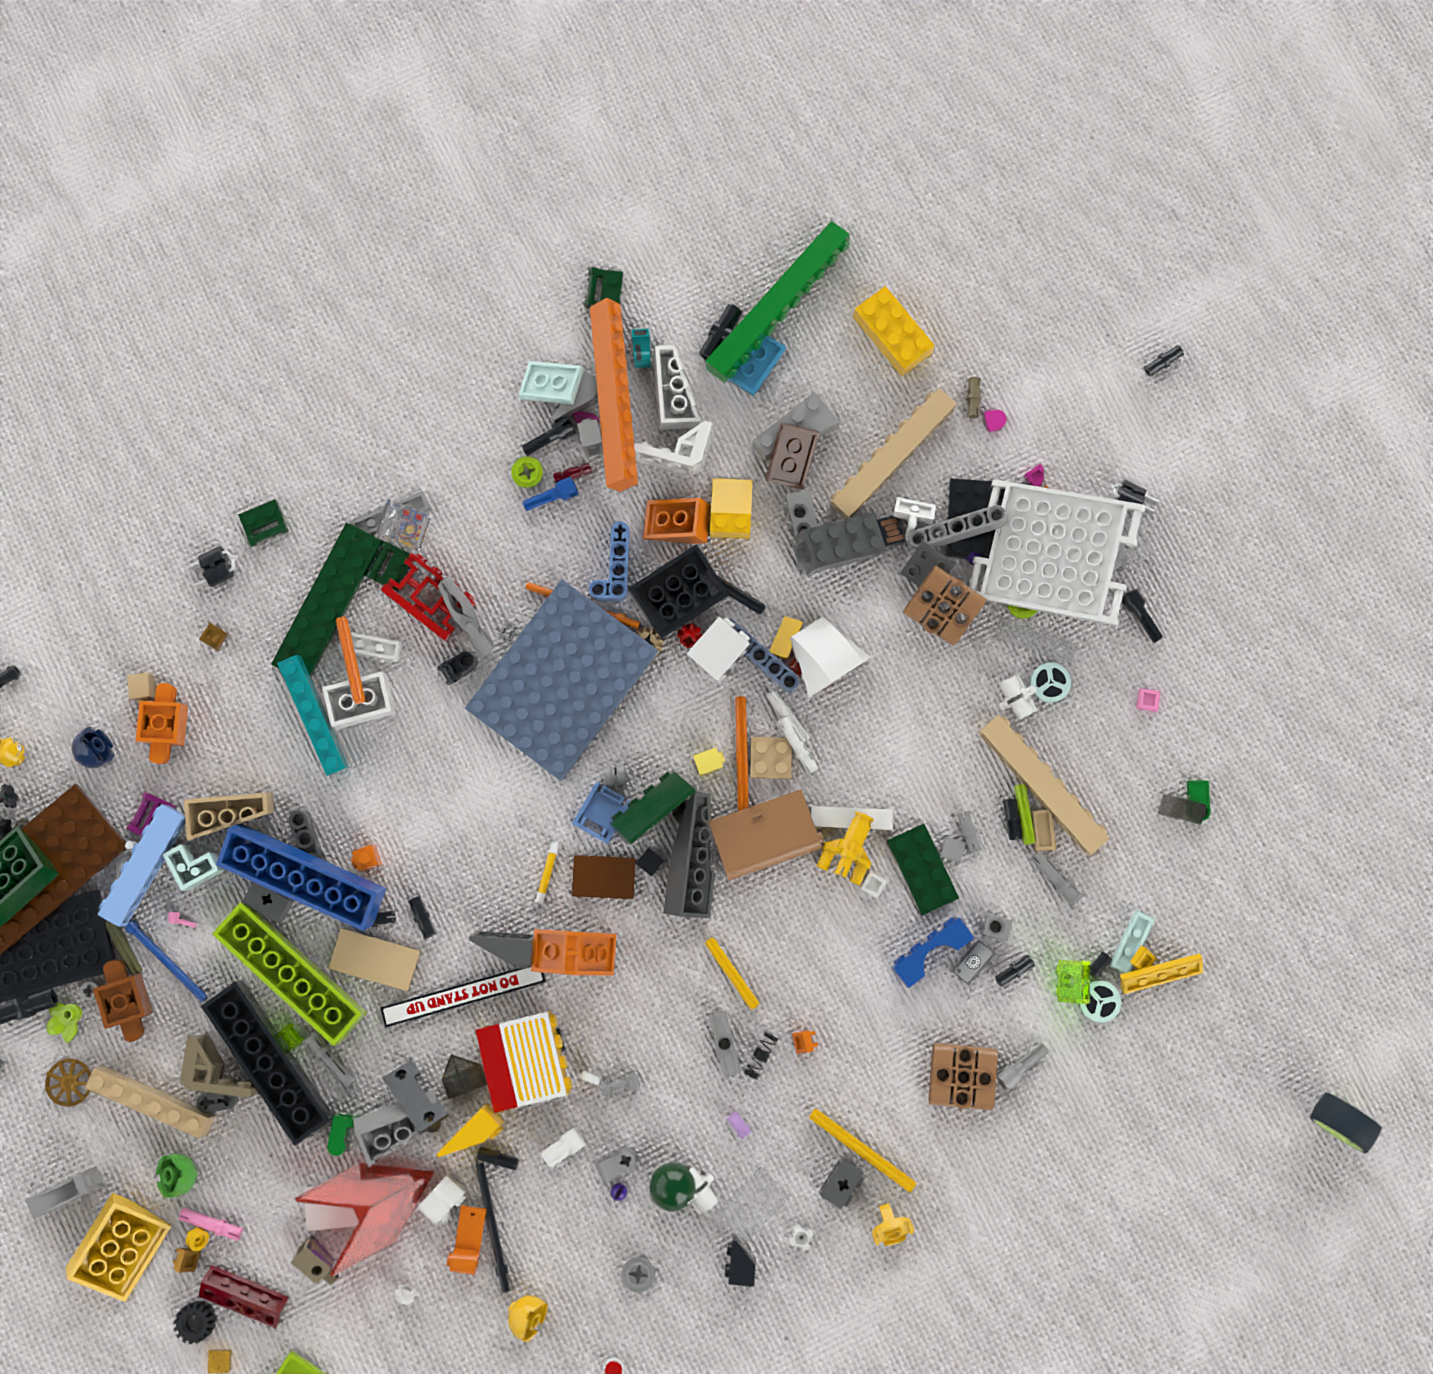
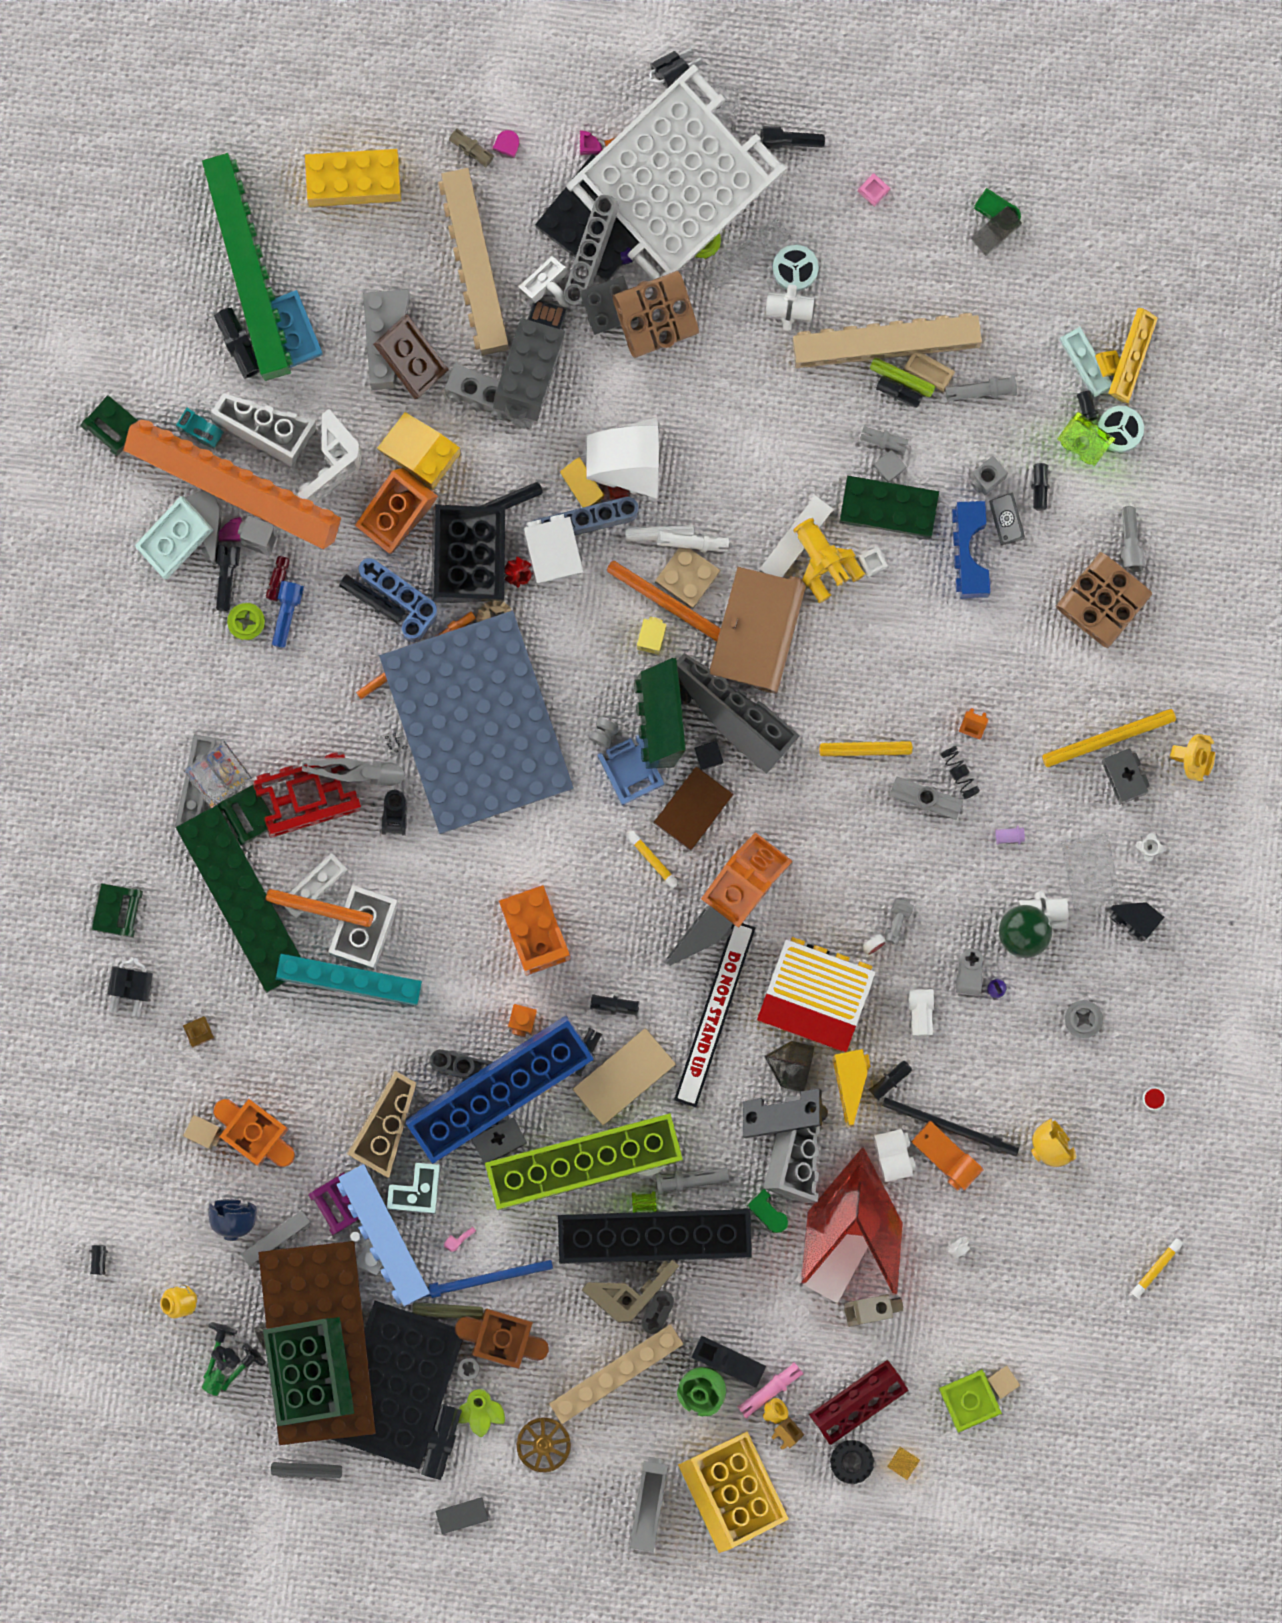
camera: 60 degrees left, 0 degrees up
none -> light grey piece [241,1210,311,1267]
none -> black pin [339,574,406,624]
none -> orange bracket [499,885,570,976]
none -> black slope [691,1335,766,1388]

